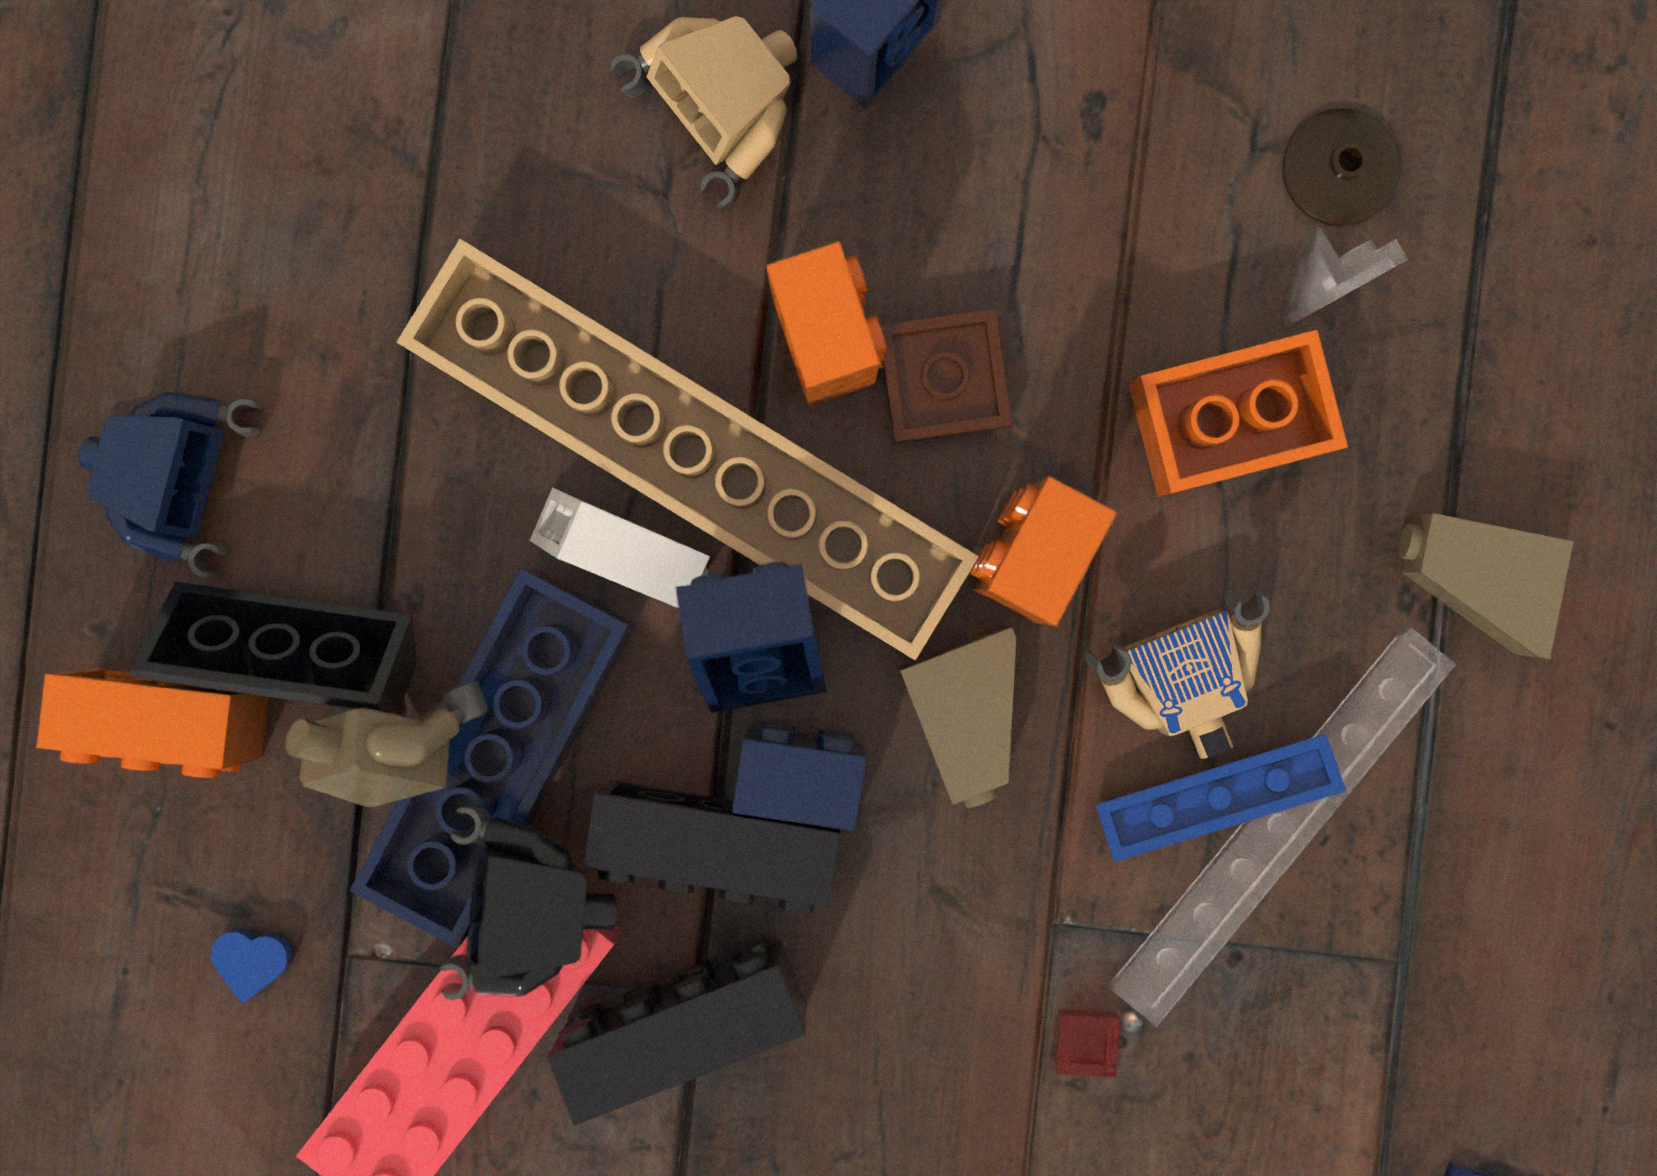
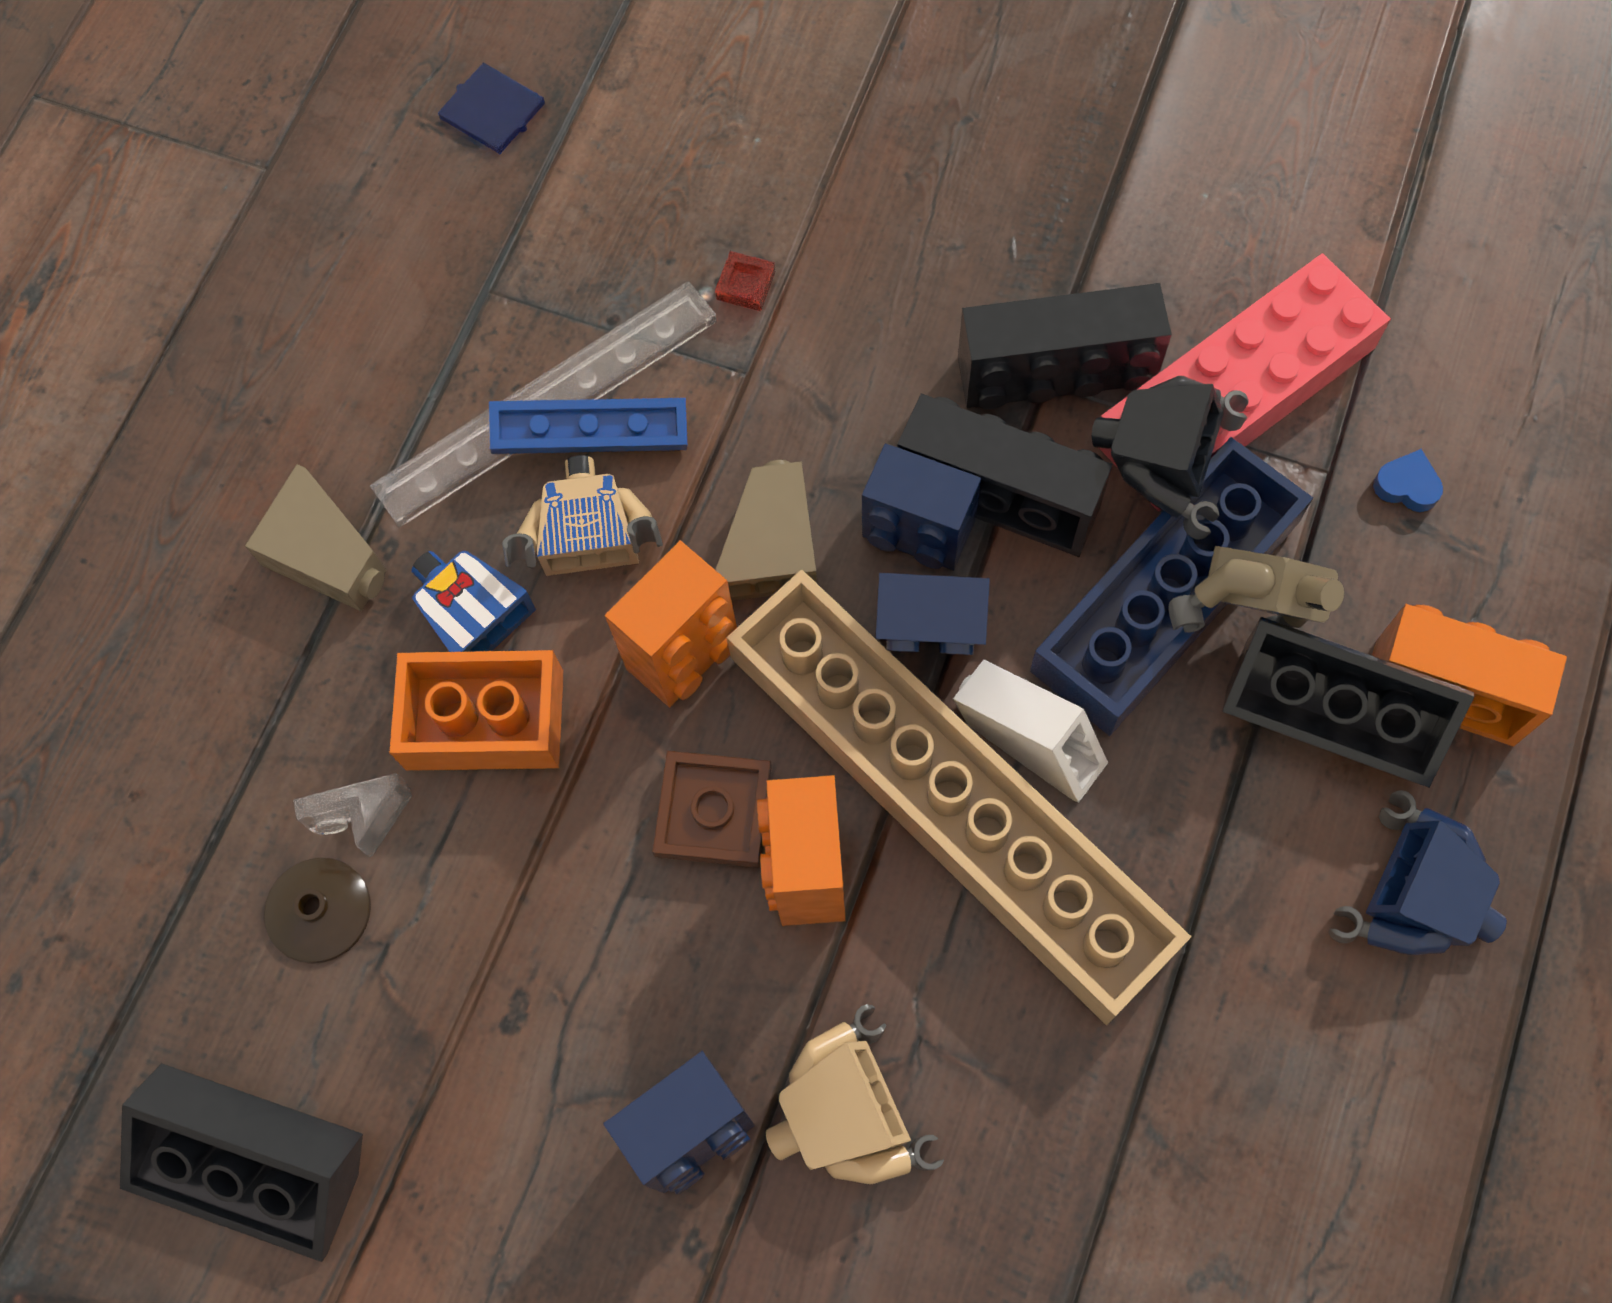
camera: 155 degrees left, 20 degrees down
none -> torso [412,551,536,652]

